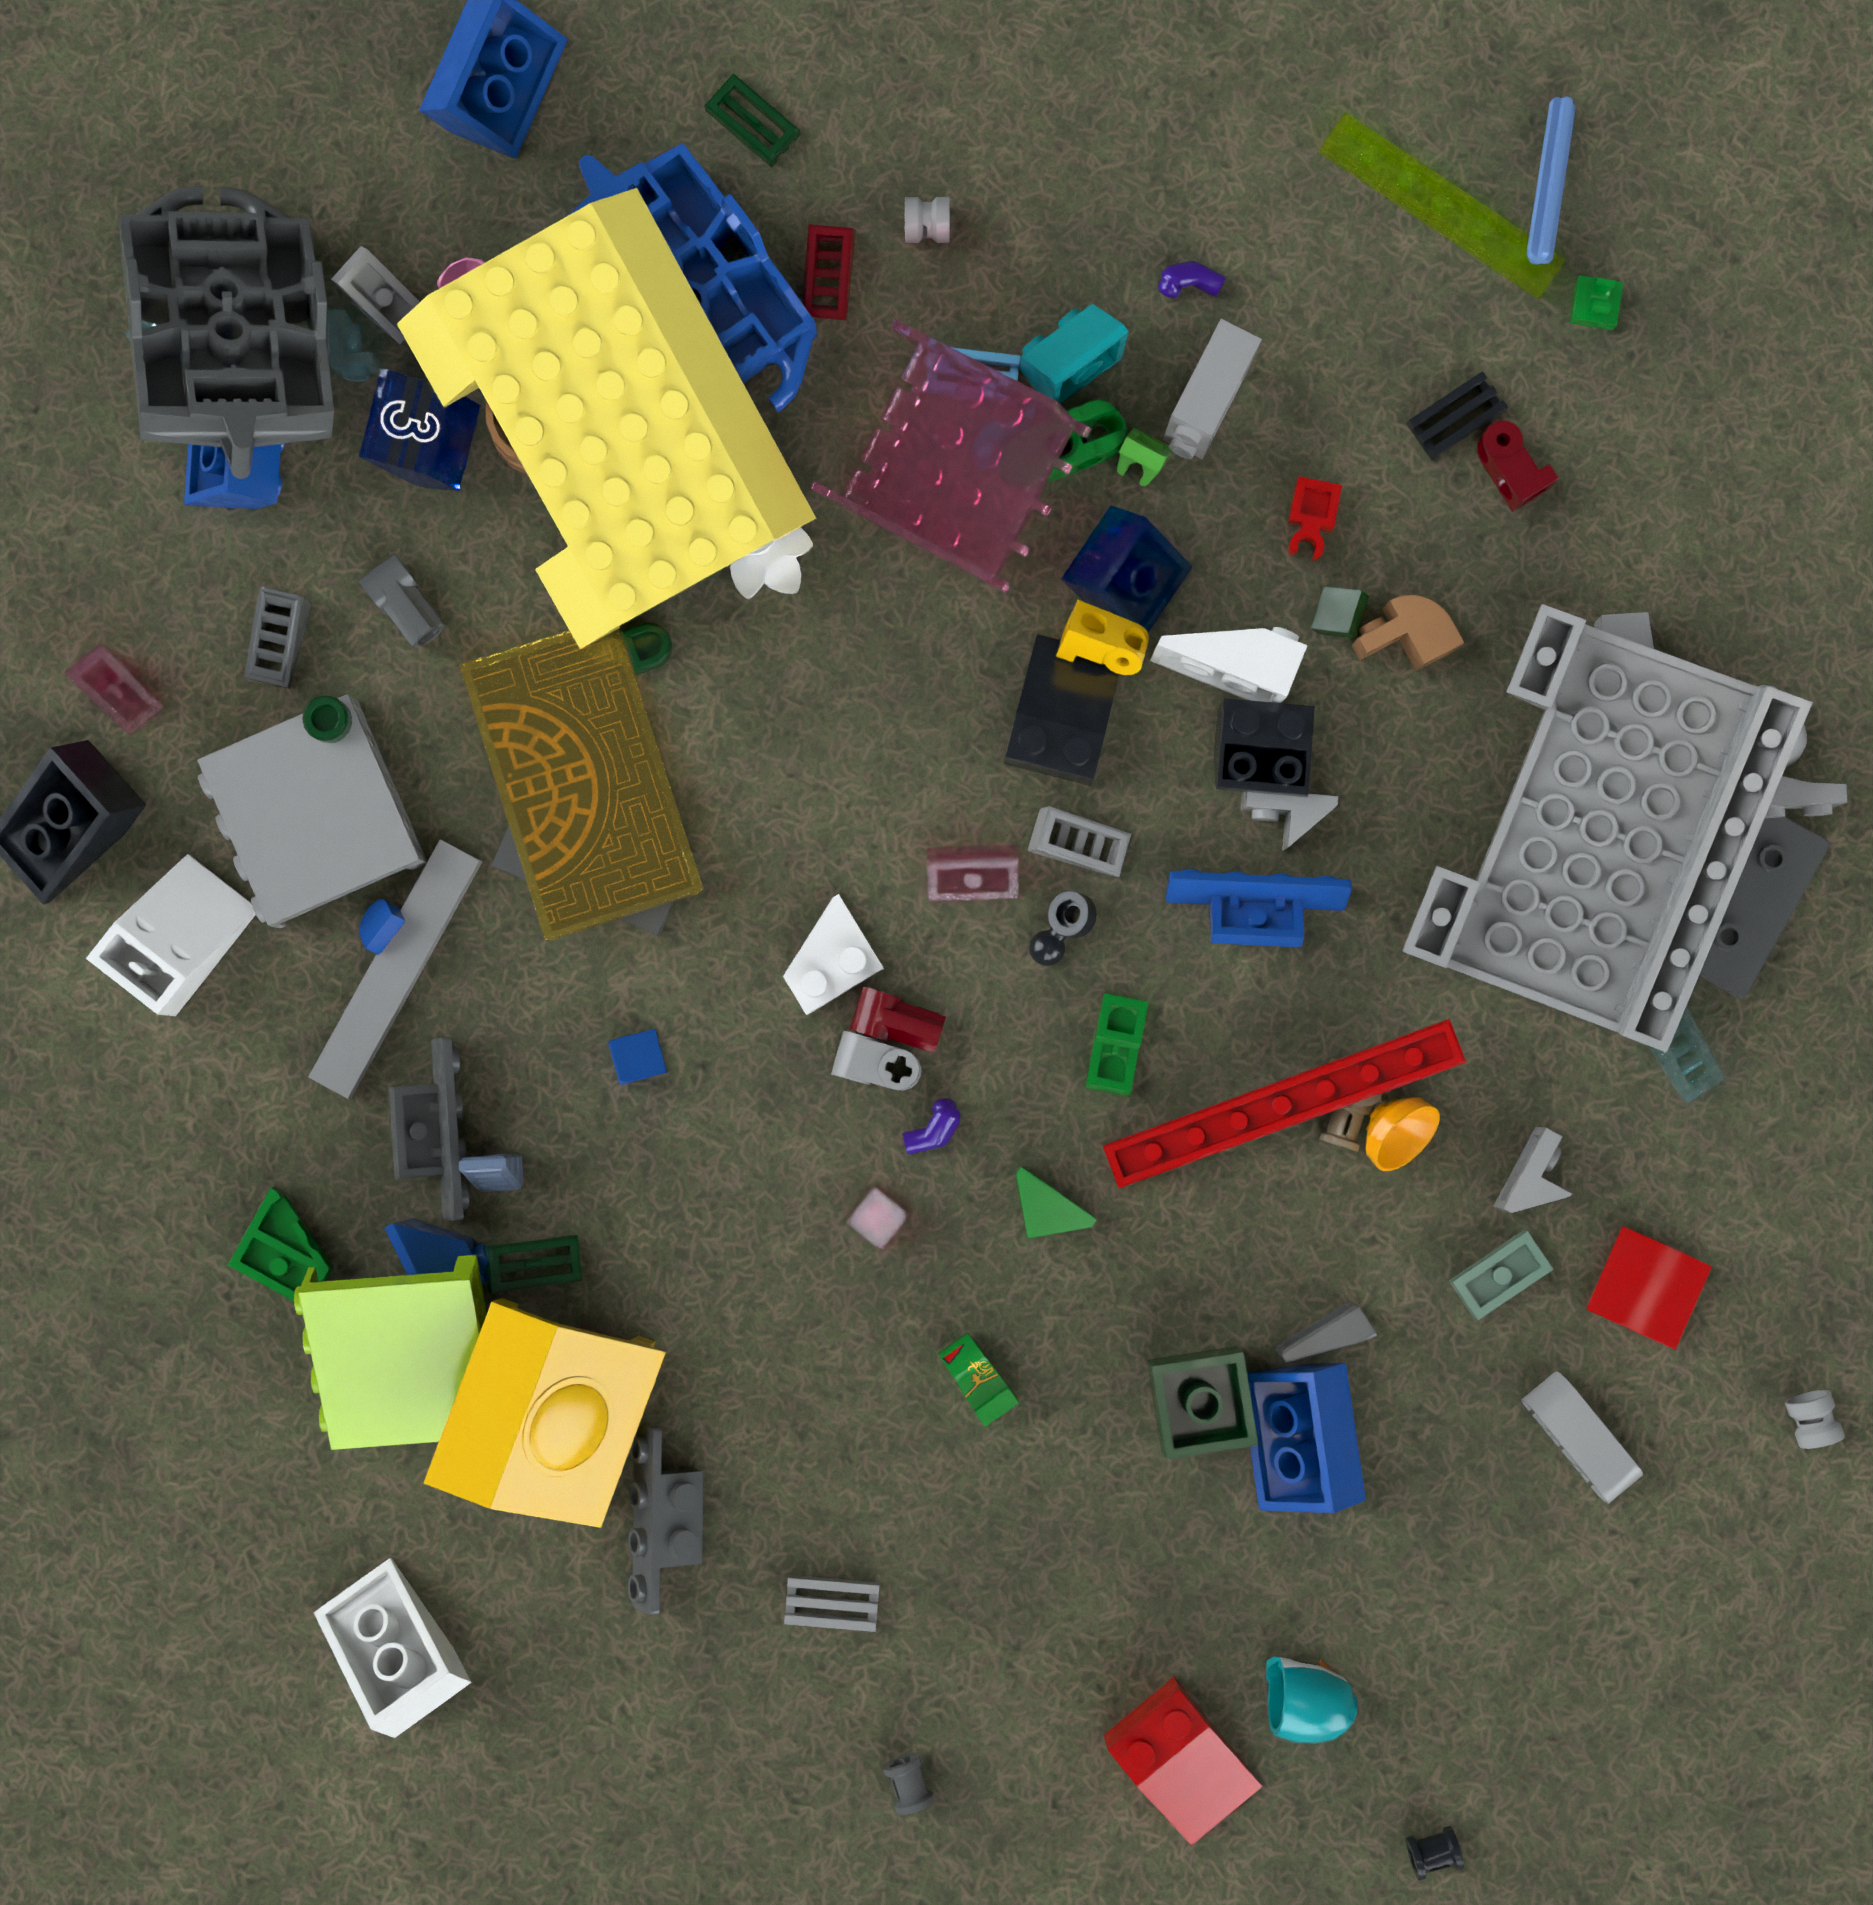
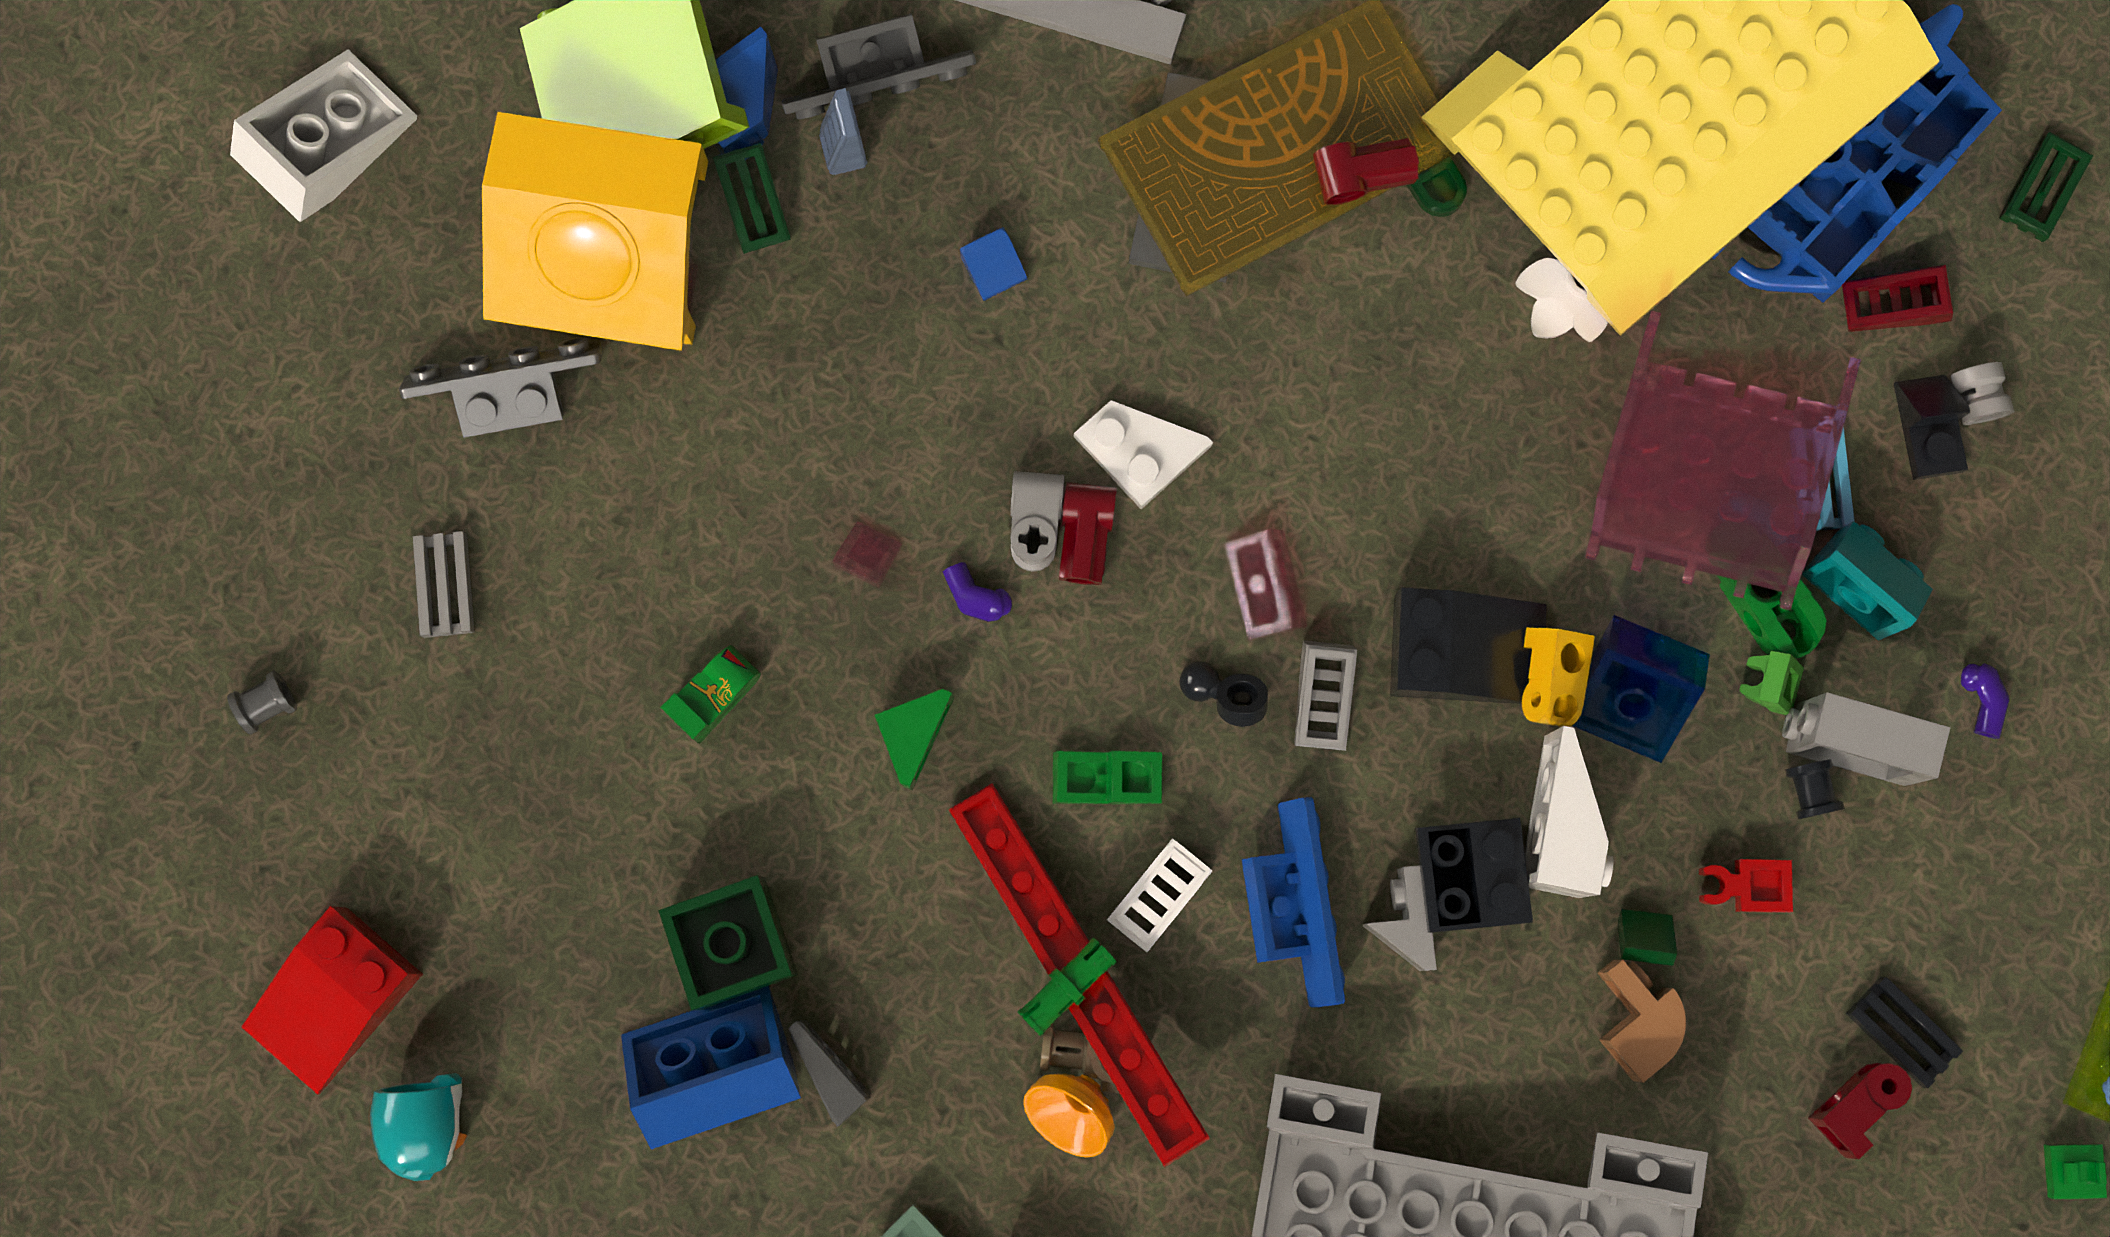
camera: 80 degrees right, 5 degrees down
none -> green pin [1017,938,1117,1037]
none -> white slope [1107,838,1212,952]
none -> dark red piece [1313,138,1419,205]
none -> black bush [1785,759,1845,820]
none -> black slope [1894,375,1971,480]

